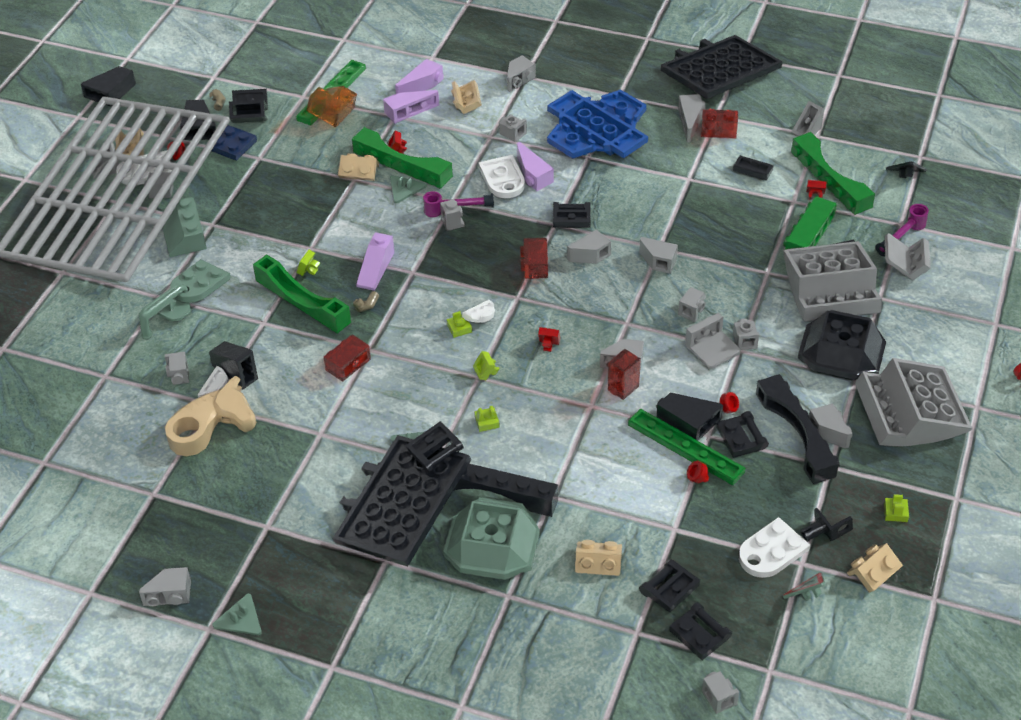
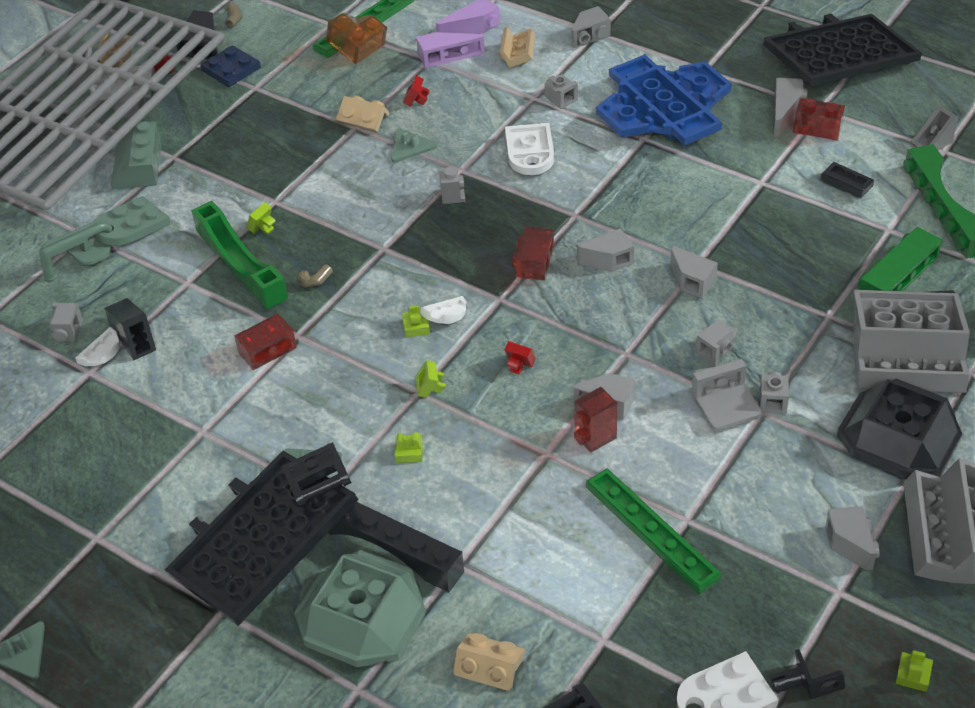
camera: 15 degrees right, 0 degrees up
tan animal [165,376,257,457] -> none
black piece [229,89,268,123] -> none
green arch [352,127,453,189] -> none
lavender slope [356,233,394,291] -> none
magenta piece [423,191,494,217] -> none
lavender slope [517,142,554,191] -> none
black plate [553,202,591,228] -> none
black slope [656,392,723,441] -> none
red tile [687,461,709,484] -> none
black plate [716,411,769,458] -> none
red tile [719,392,739,413] -> none
black arch [756,374,840,485] -> none
red tile [806,180,827,200] -> none

